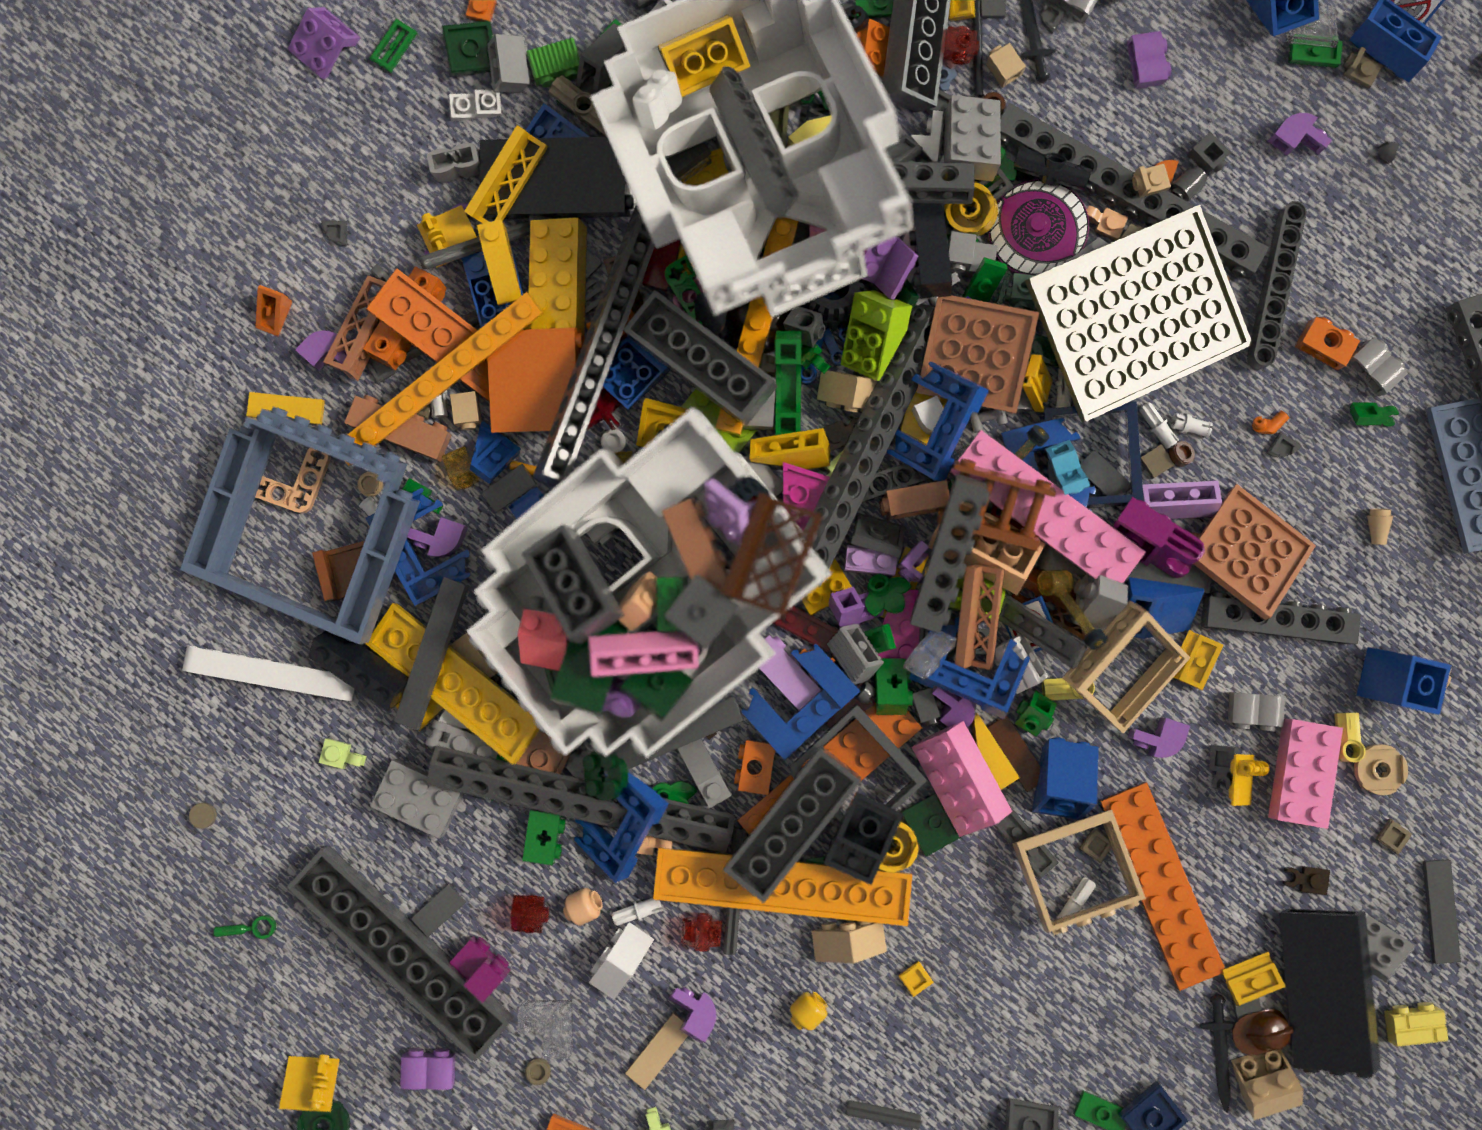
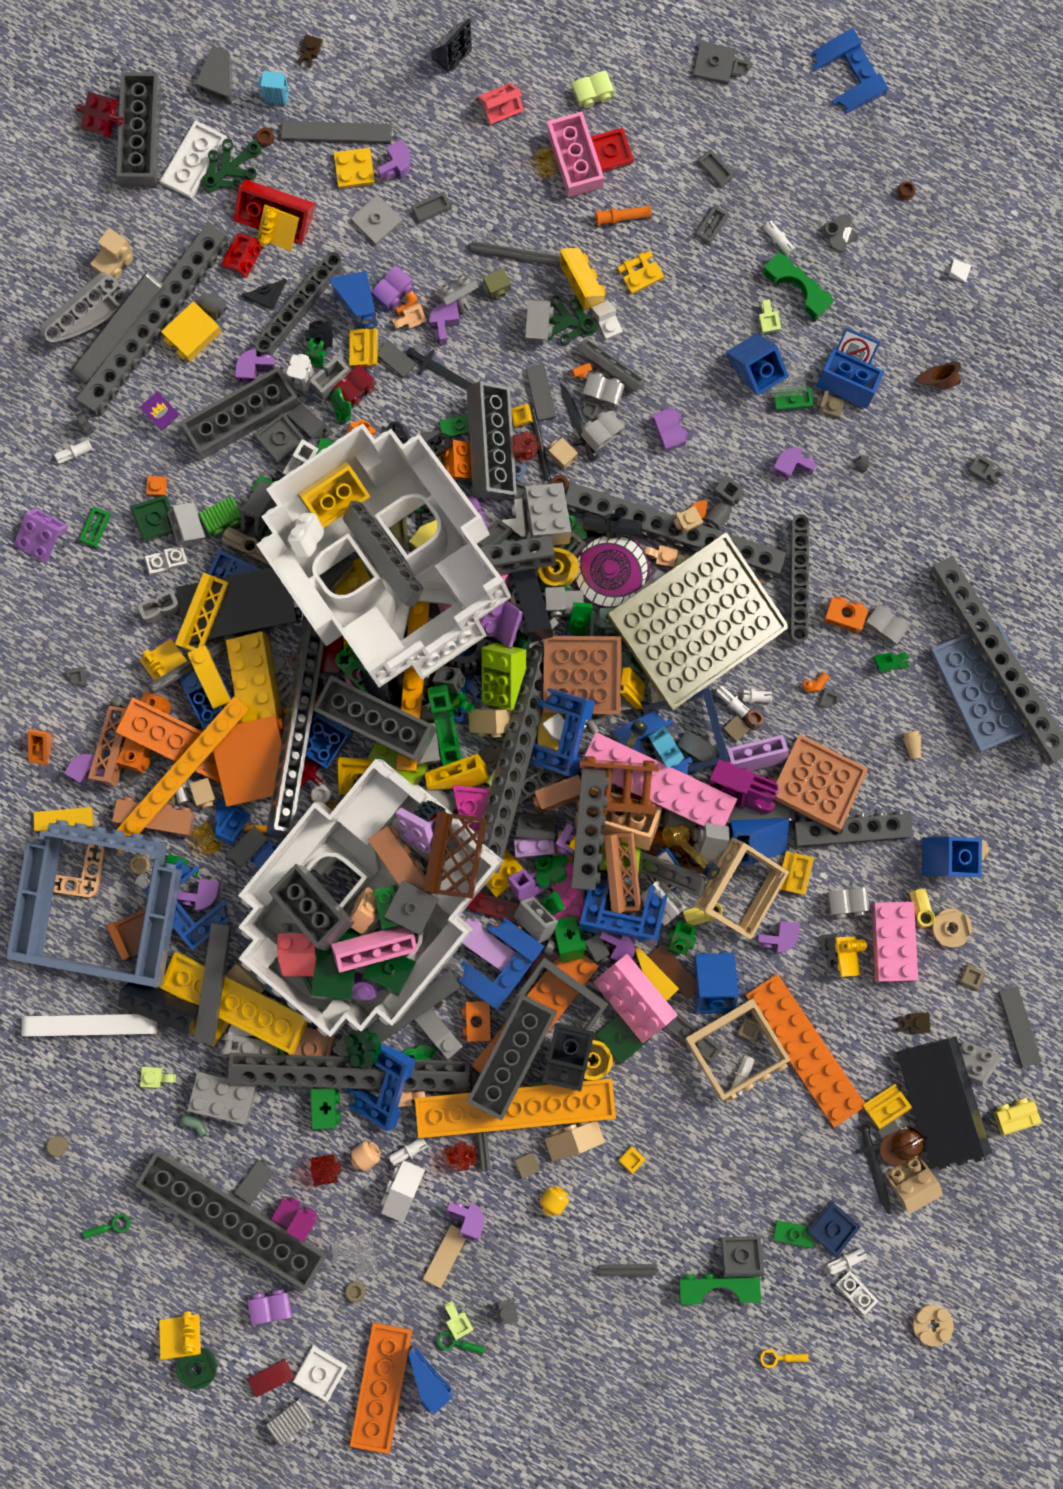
camera: 15 degrees left, 5 degrees down
clear slope [904,631,956,680] -> none
none -> sand green arm [180,1114,208,1137]
none -> dark tan tile [515,1152,540,1179]
none -> light grey brick [581,411,625,452]

